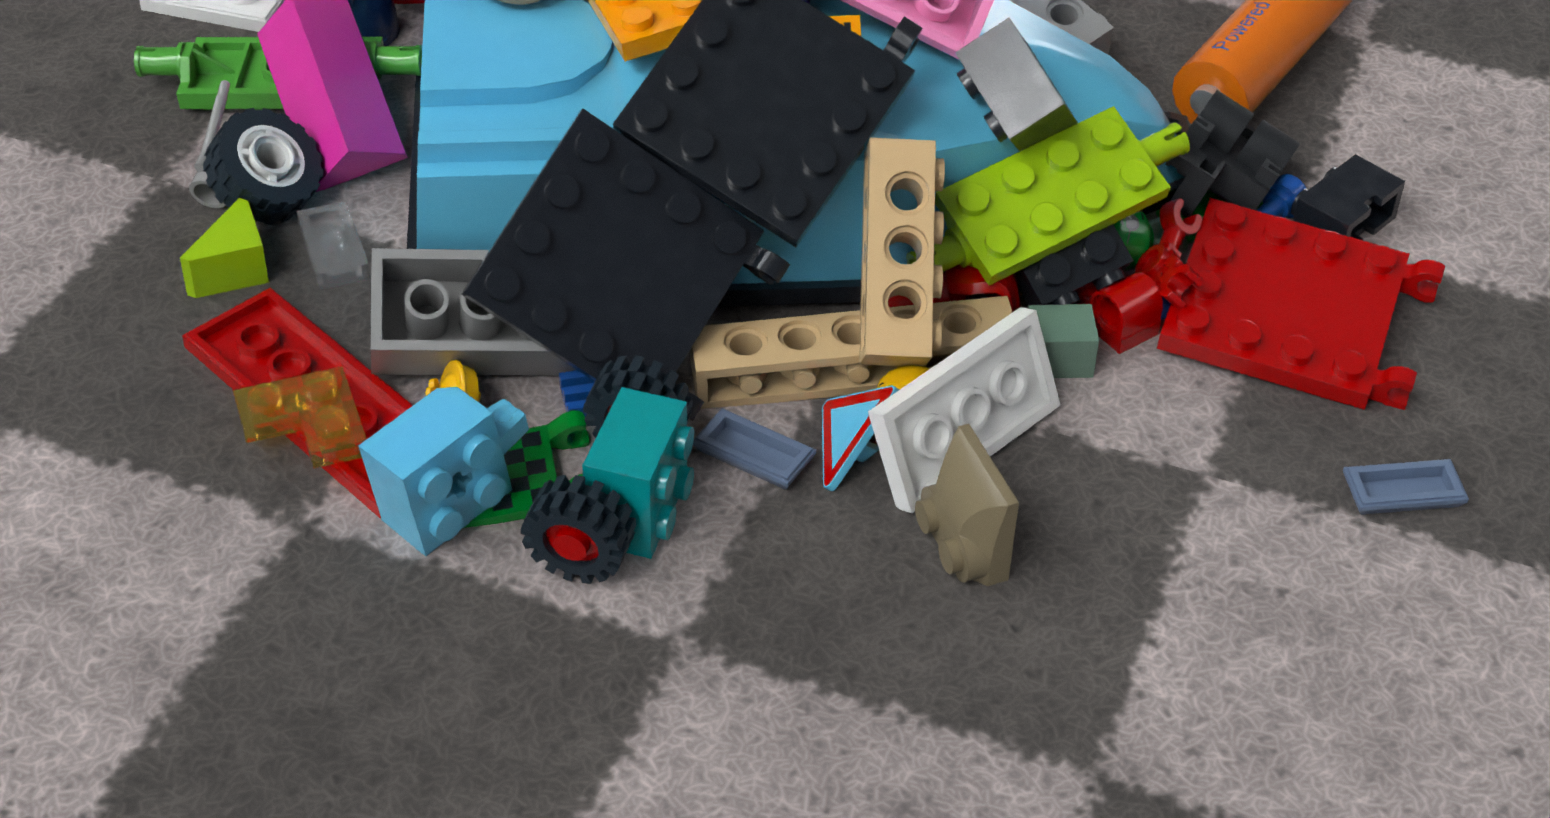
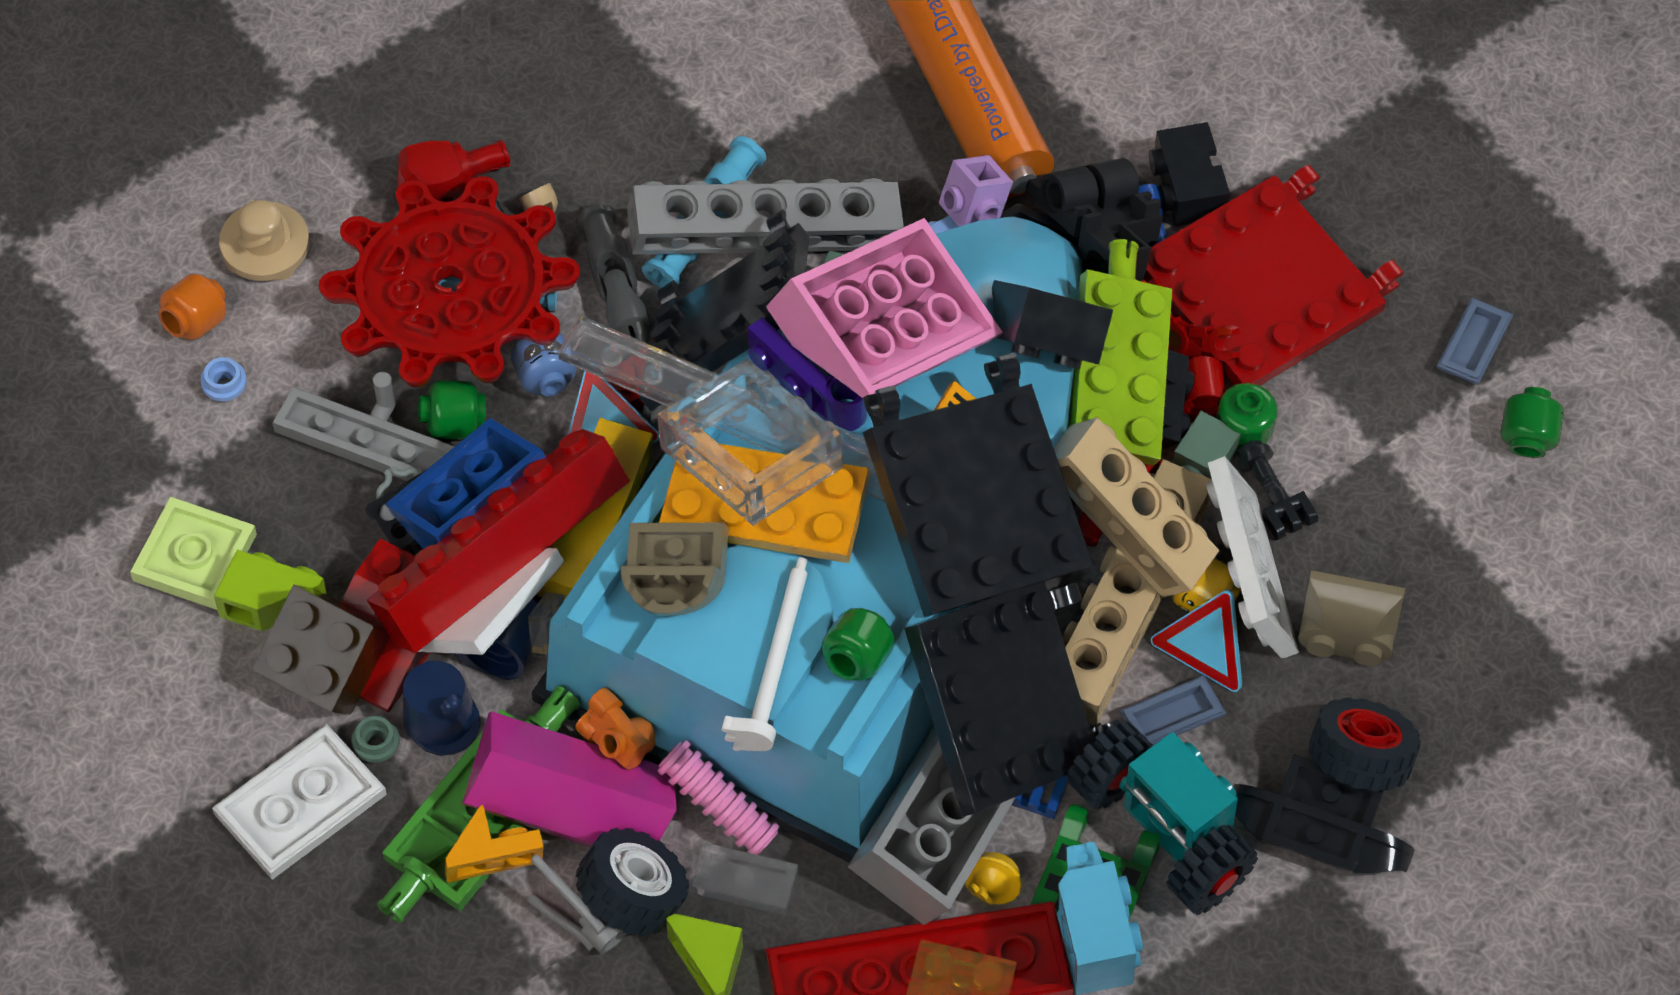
camera: 55 degrees left, 15 degrees up
none -> light orange slope [445,804,544,883]
none -> orange plate [575,687,655,770]
none -> bright pink piece [657,740,779,858]
none -> white piece [721,557,808,751]
none -> green head [822,608,894,681]
none -> lavender brick [939,155,1013,227]
none -> green head [1216,383,1278,450]
none -> black plate [1233,754,1415,875]
none -> black hinge [1237,440,1318,540]
none -> black wheel [1308,697,1421,792]
none -> green head [1500,387,1564,458]

